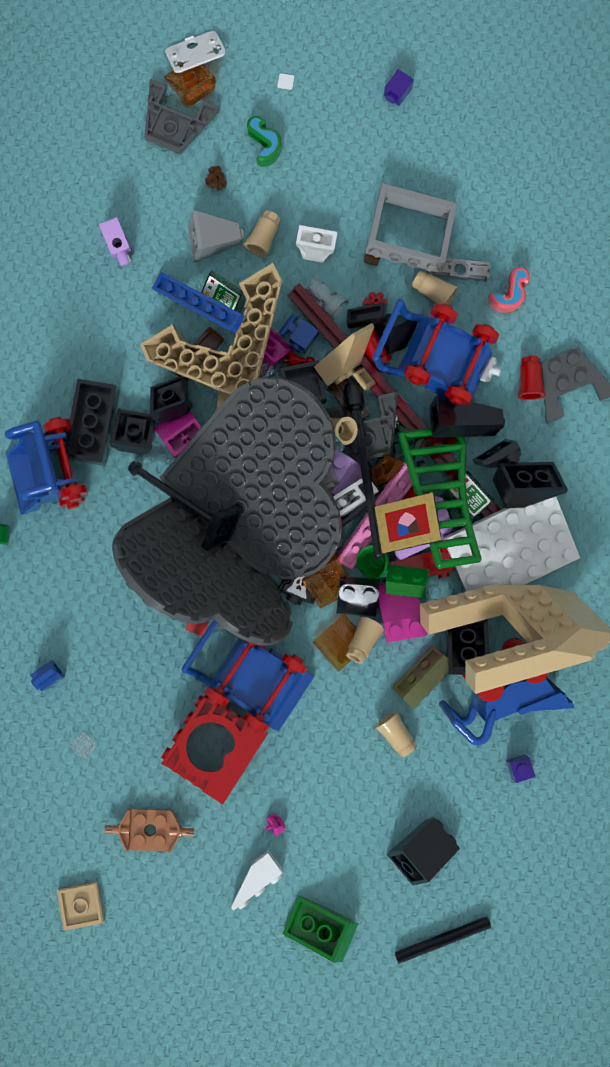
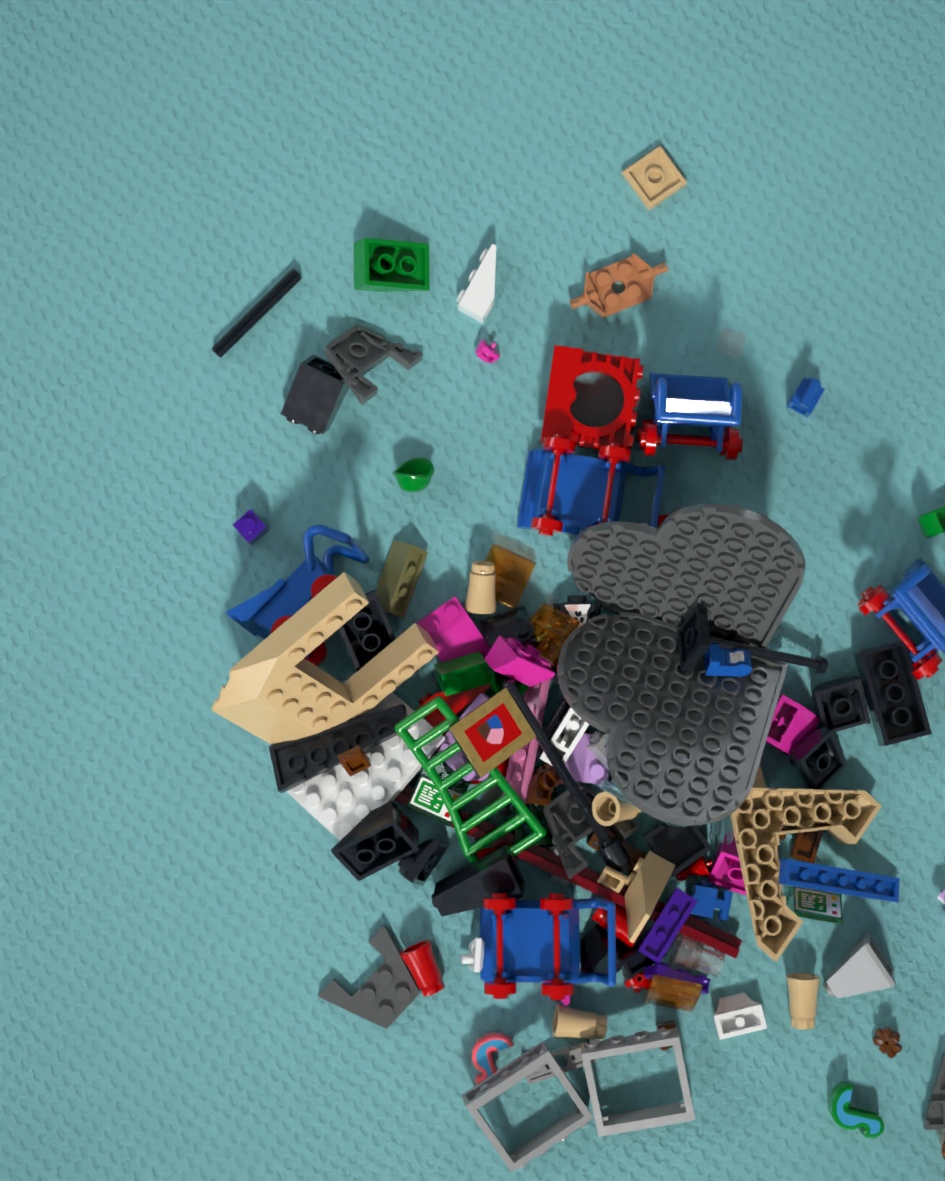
camera: 160 degrees right, 0 degrees up
tan plant [375,711,417,758] -> none
none -> black wing [269,704,411,793]
none -> dark grey wing [324,324,423,404]
none -> reddish brown tile [338,745,371,777]
none -> green helmet [392,458,434,492]
none -> light grey window [462,1041,594,1172]
none -> dark pink slope [484,635,555,687]
none -> blue piece [636,373,743,461]
none -> dark purple plate [637,887,698,964]
none -> dark purple hinge [644,962,710,995]
none -> clear orange slope [644,975,702,1012]
none -> blue leg [704,644,752,677]

